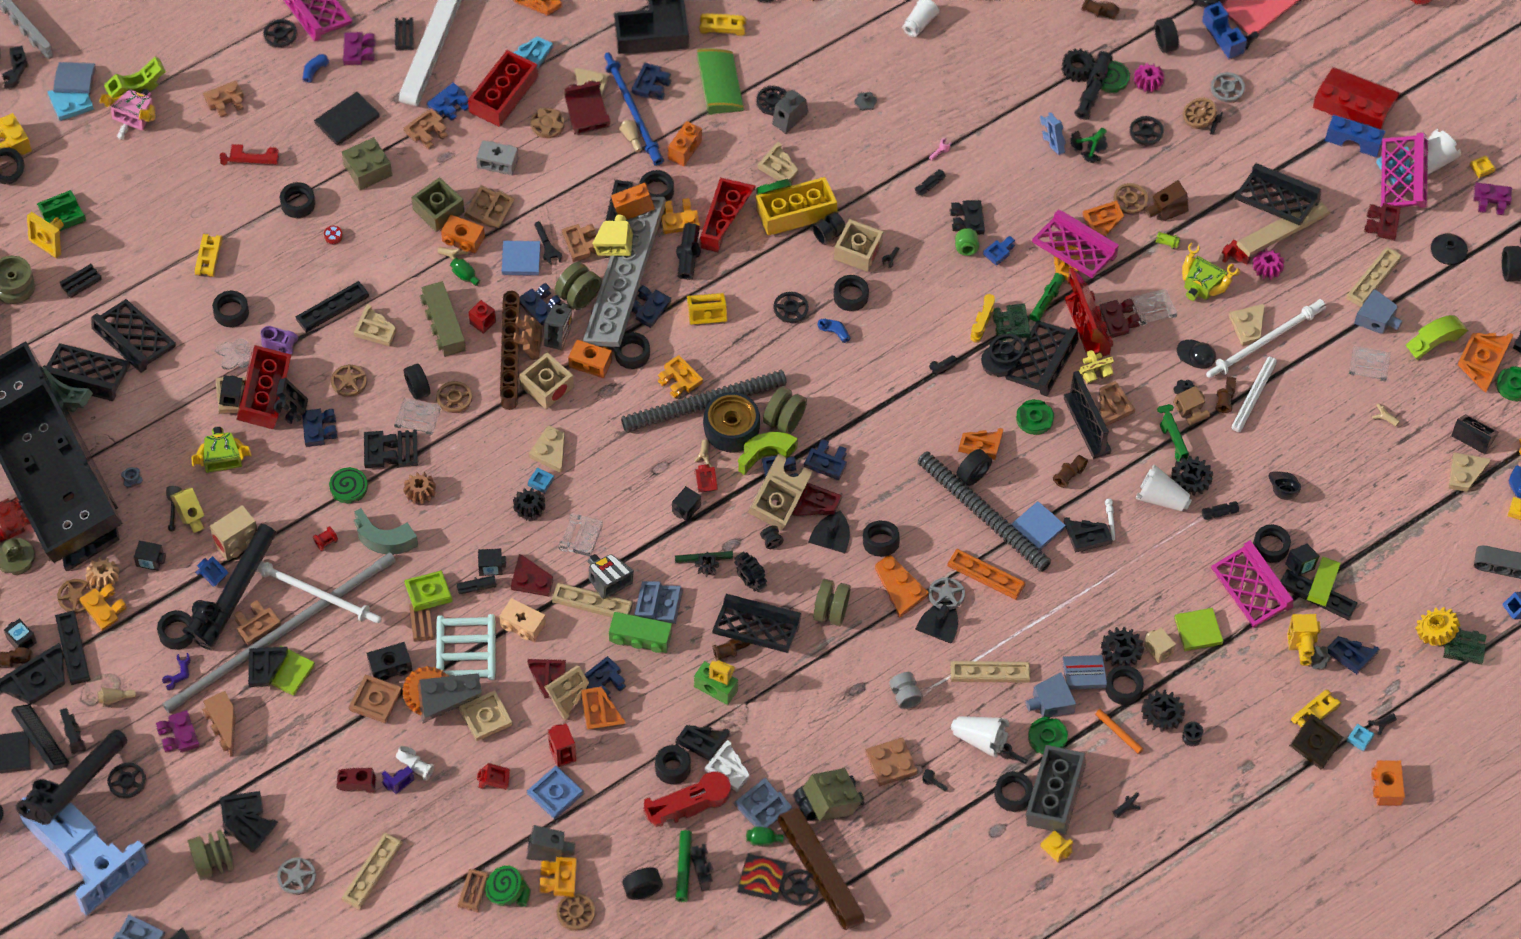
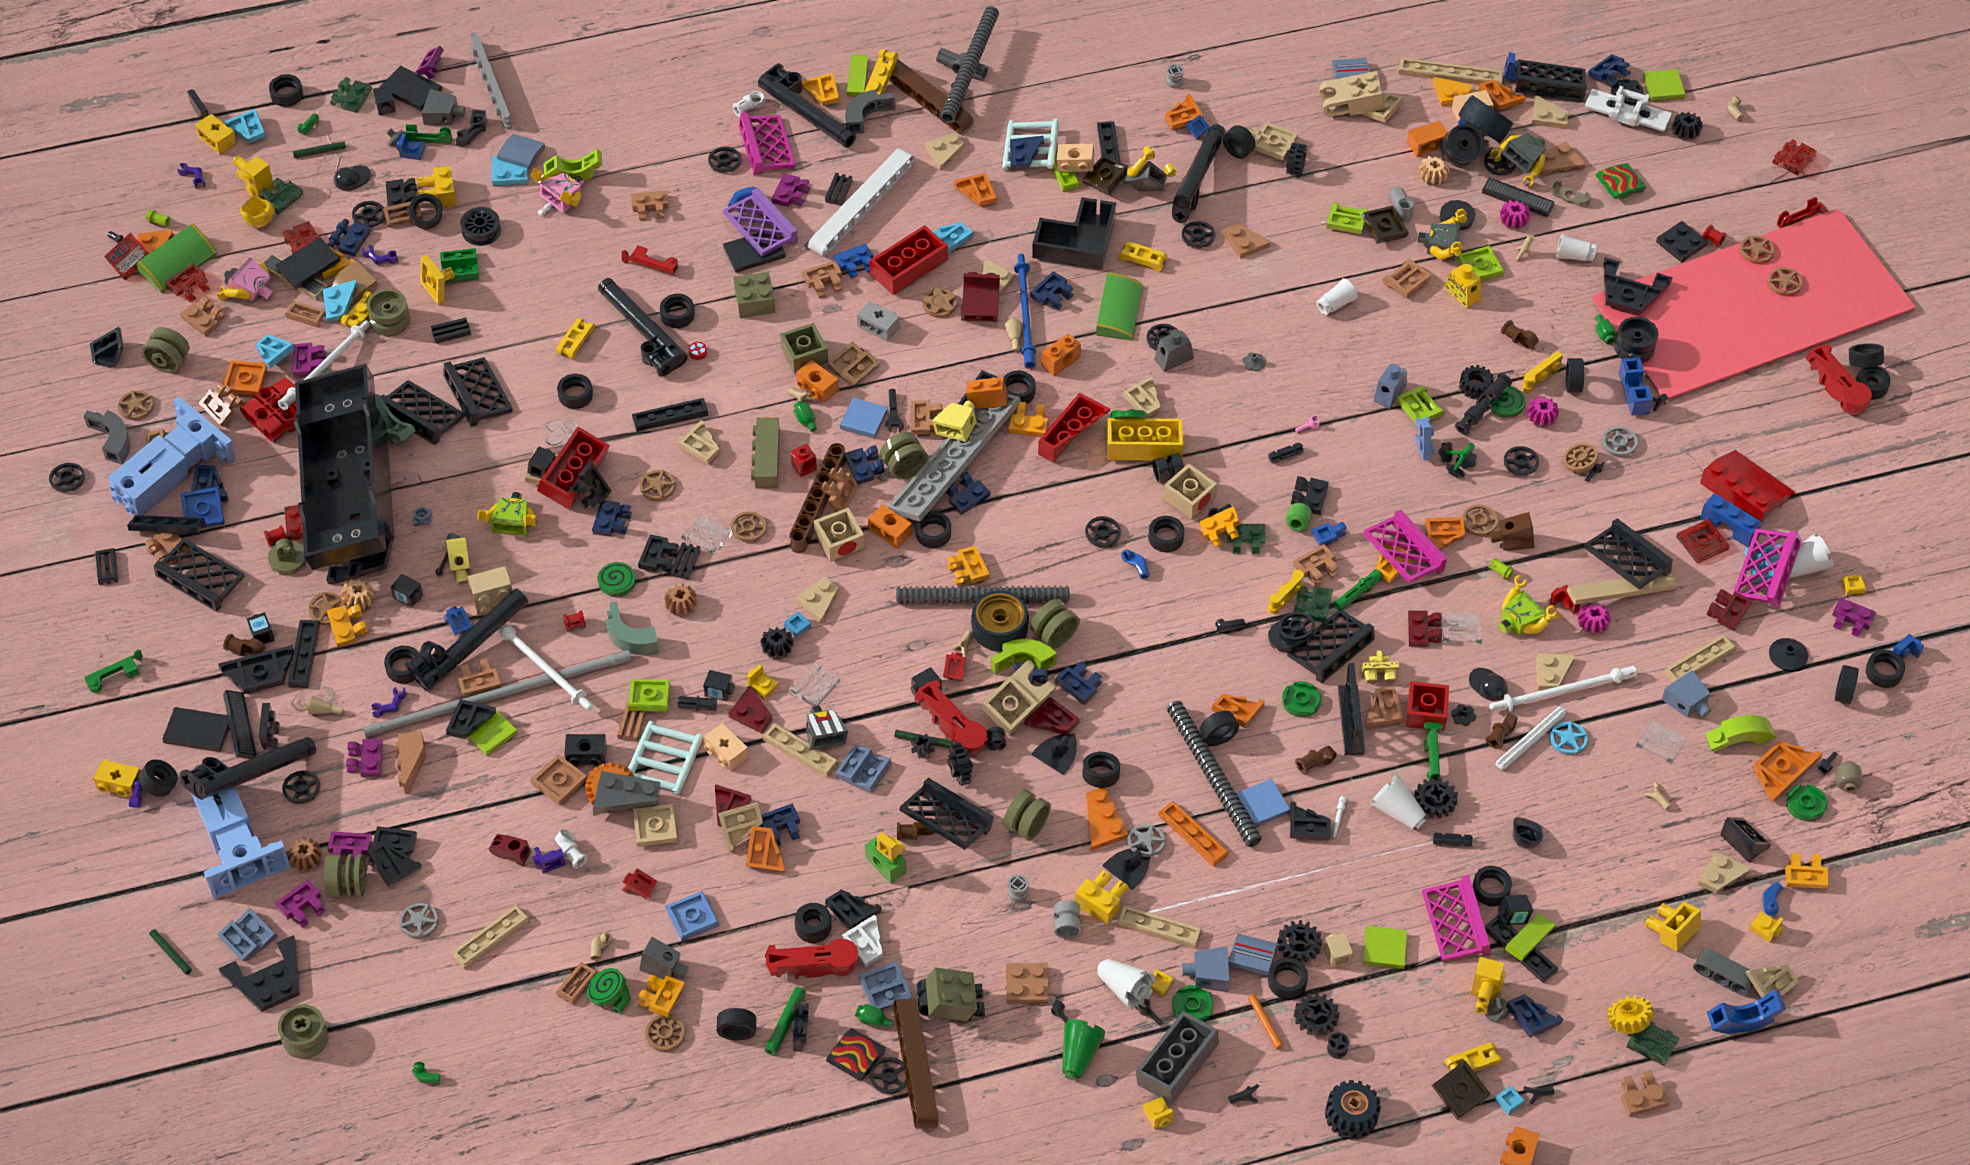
camera: 20 degrees right, 5 degrees down
medium lavender piece [260,326,298,354] -> none
black tyre [403,363,431,400] -> none
dark grey torso [544,303,572,350] -> none
red brick [548,723,576,768] -> none
bright green brick [609,612,672,653] -> none
black piece [676,223,701,280] -> none
yellow tile [687,293,727,325] -> none
black tyre [994,771,1033,812] -> none
red piece [1065,268,1113,357] -> none
medium nougat brick [1173,386,1210,426] -> none
none -> magenta plate [275,880,325,928]
none -> nougat gear [287,837,323,872]
none -> magenta plate [328,832,372,860]
none -> black wheel [460,207,501,246]
none -> tan arm [591,932,612,961]
none -> black piece [598,278,688,377]
none -> medium lavender fence [723,188,798,256]
none -> yellow bracket [747,664,778,699]
none -> red piece [914,681,987,756]
none -> light grey wheel [1008,875,1028,902]
none -> green cone [1062,1019,1106,1081]
none -> yellow brick [1075,870,1129,926]
none -> yellow tile [1151,969,1174,997]
none -> light orange plate [1200,506,1241,548]
none -> clear green plate [1227,524,1265,554]
none -> nougat plate [1293,544,1339,586]
none -> black wheel [1325,1080,1381,1139]
none -> sand blue torso [1374,364,1407,409]
none -> lime plate [1397,386,1445,424]
none -> red brick [1405,681,1450,731]
none -> yellow plate [1522,351,1563,393]
none -> medium azure wheel [1550,721,1588,755]
none -> nougat plate [1621,1070,1669,1116]
none -> yellow brick [1645,902,1701,952]
none -> clear red tile [1676,519,1730,564]

